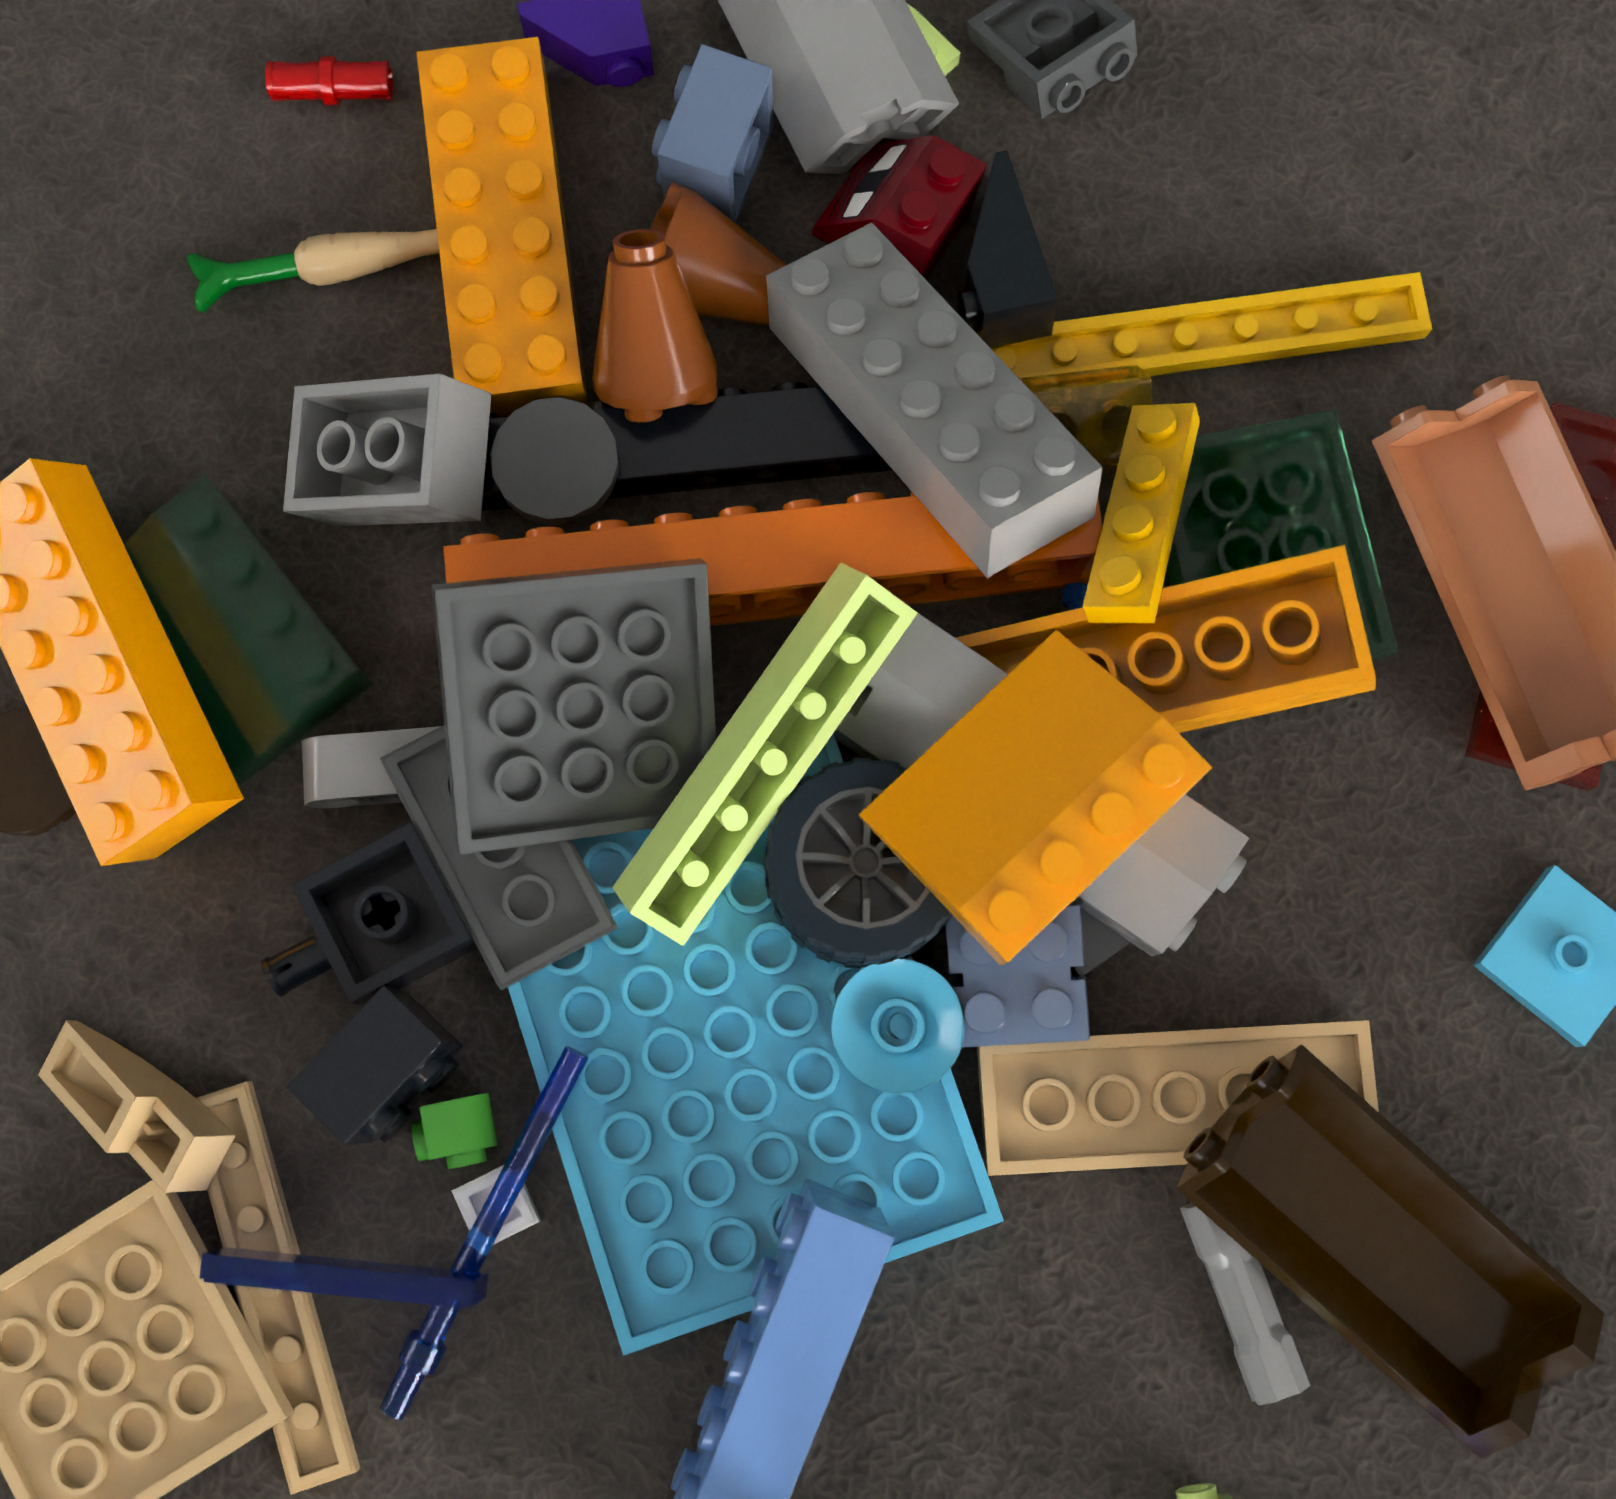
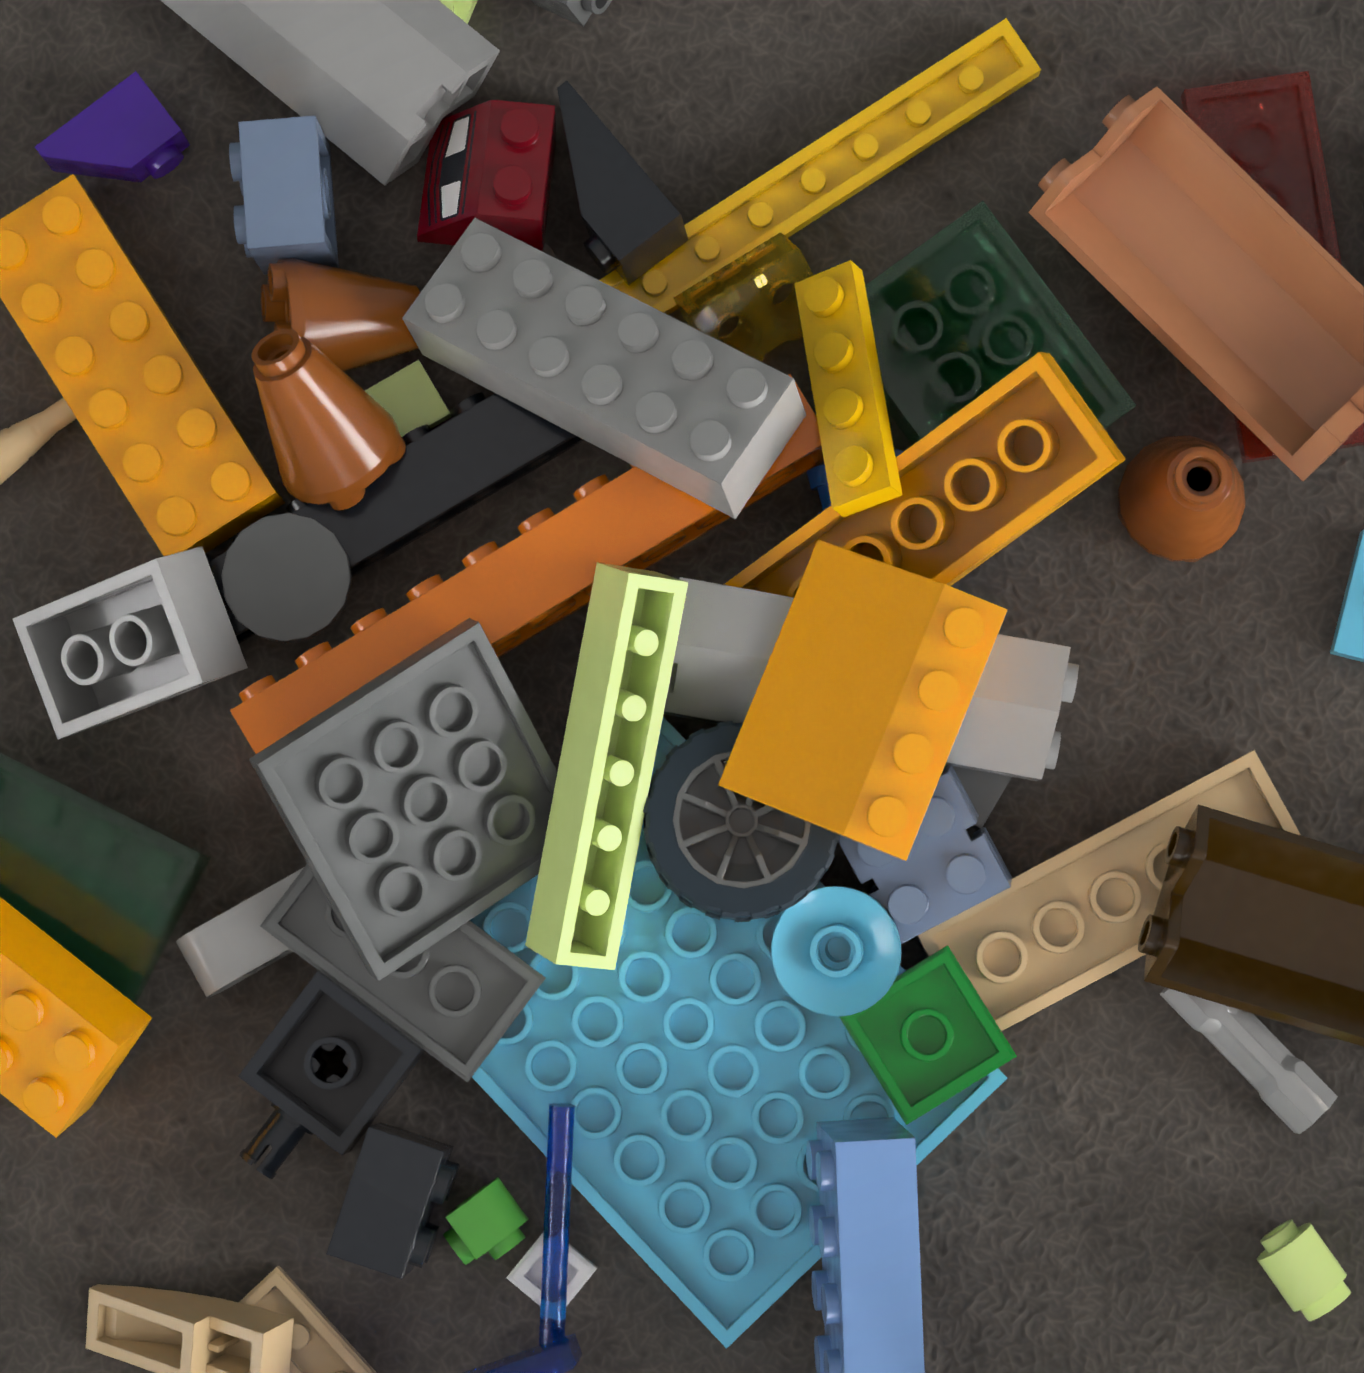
camera: 15 degrees left, 5 degrees up
none -> yellowish green tile [365,359,452,437]
none -> green tile [839,945,1017,1125]
none -> dark orange cone [1118,435,1245,562]

